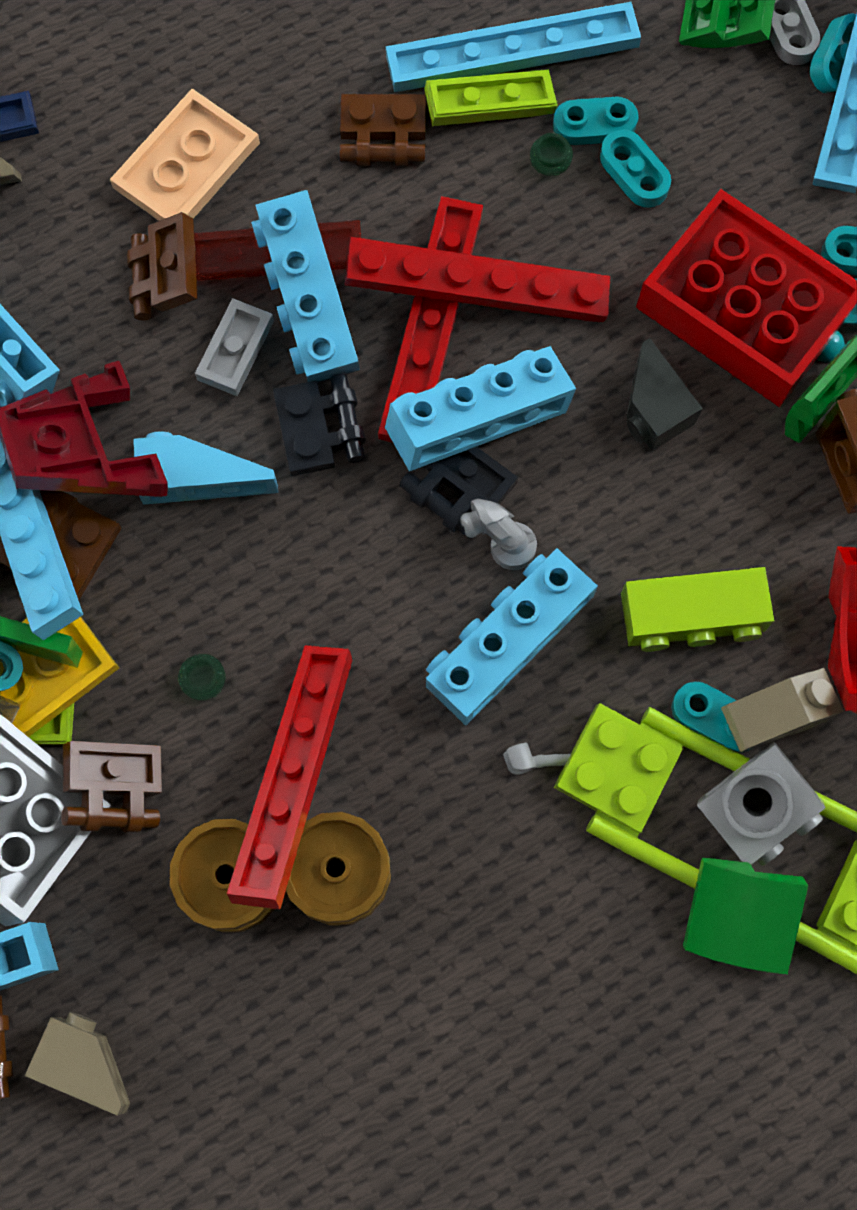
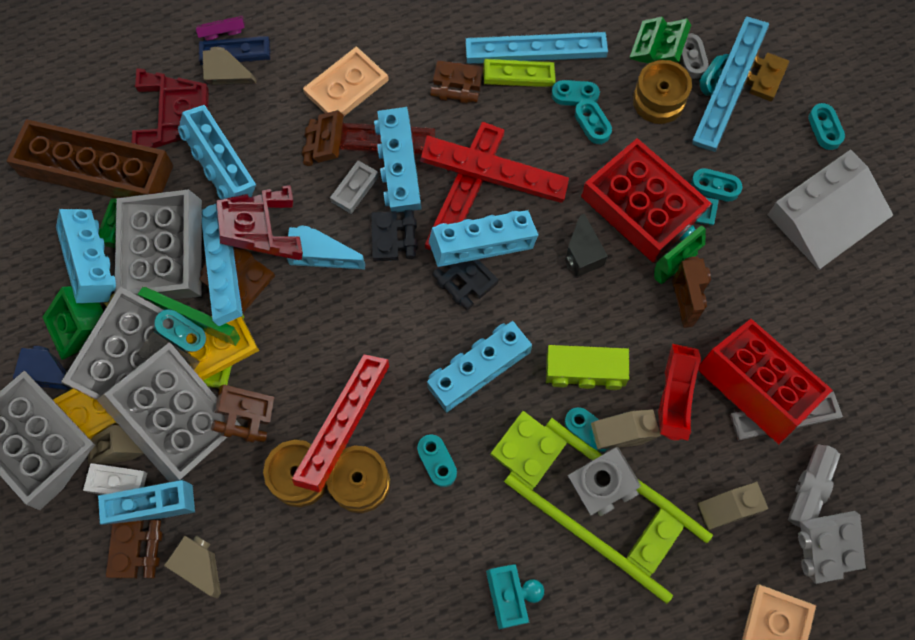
camera: 10 degrees right, 5 degrees down
clear green plate [178,654,226,701] -> none
light grey arm [460,499,537,570] -> none
light grey hand [503,743,571,775] -> none
clear green plate [530,133,573,176] -> none
green slope [683,858,808,975] -> none
none -> teal plate [417,435,457,487]
none -> teal plate [486,564,544,629]
none -> pearl gold wheel [633,60,692,124]

